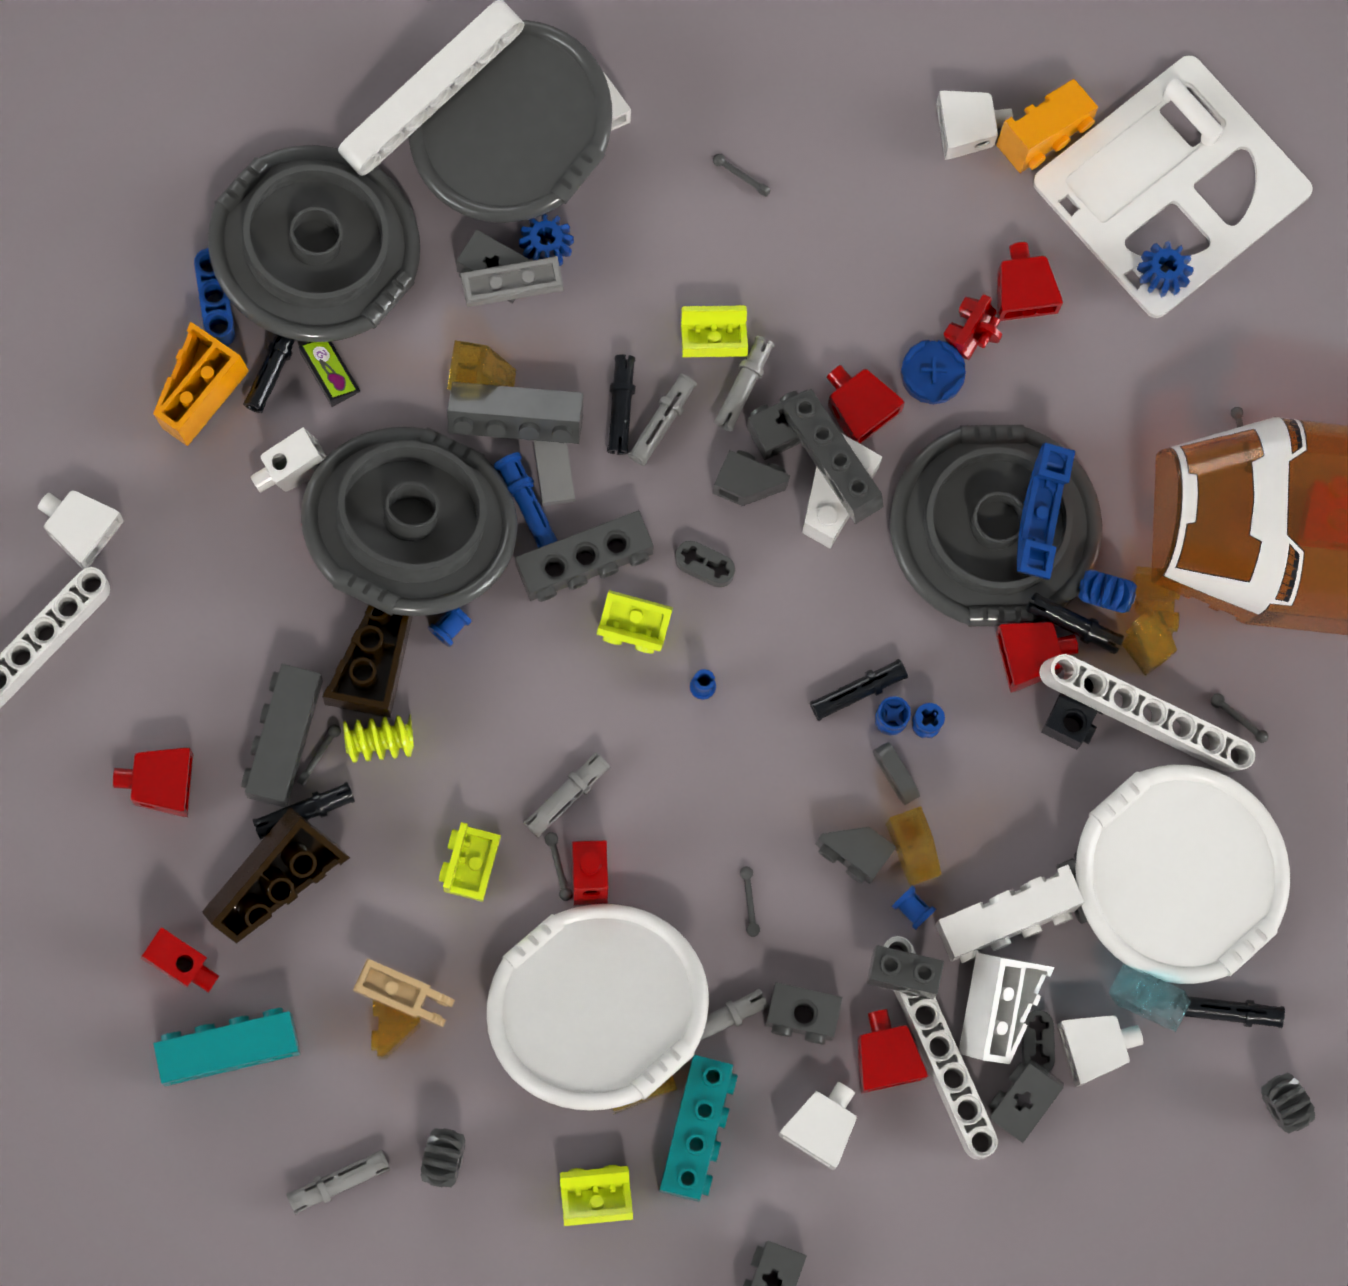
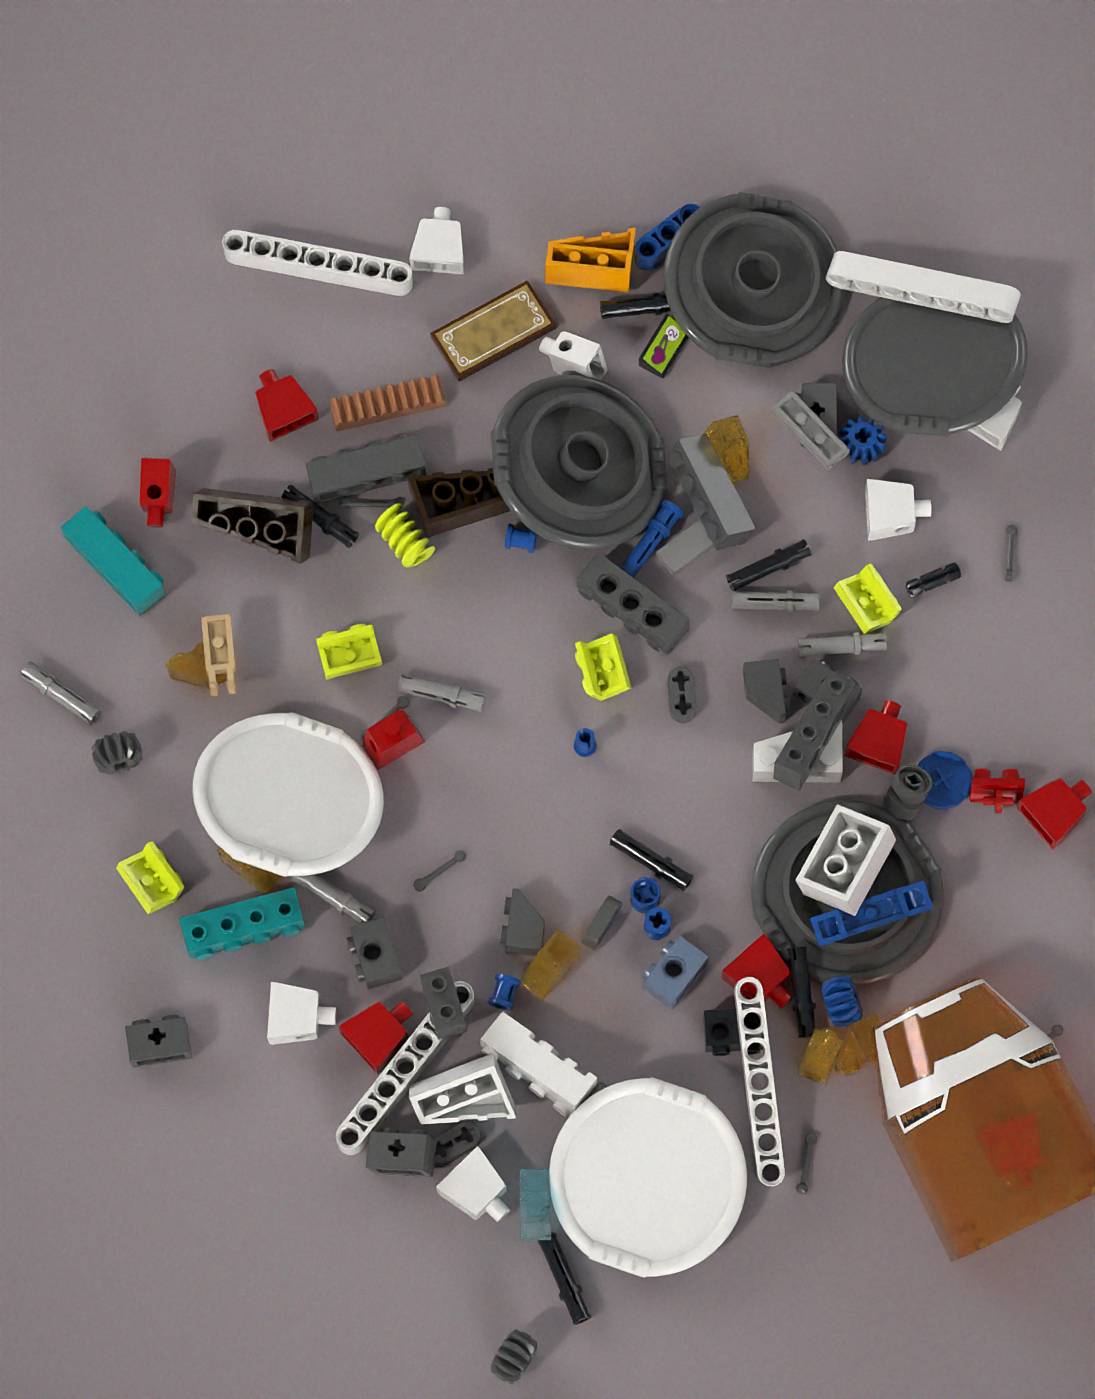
camera: 70 degrees right, 5 degrees down
none -> nougat gear [329,374,447,432]
none -> pearl gold tile [430,280,556,381]
none -> sand blue brick [643,936,709,1010]
none -> white brick [796,804,896,916]
none -> white torso [865,479,931,541]
none -> dark grey wheel [883,765,932,820]
none -> black axle [906,562,961,597]

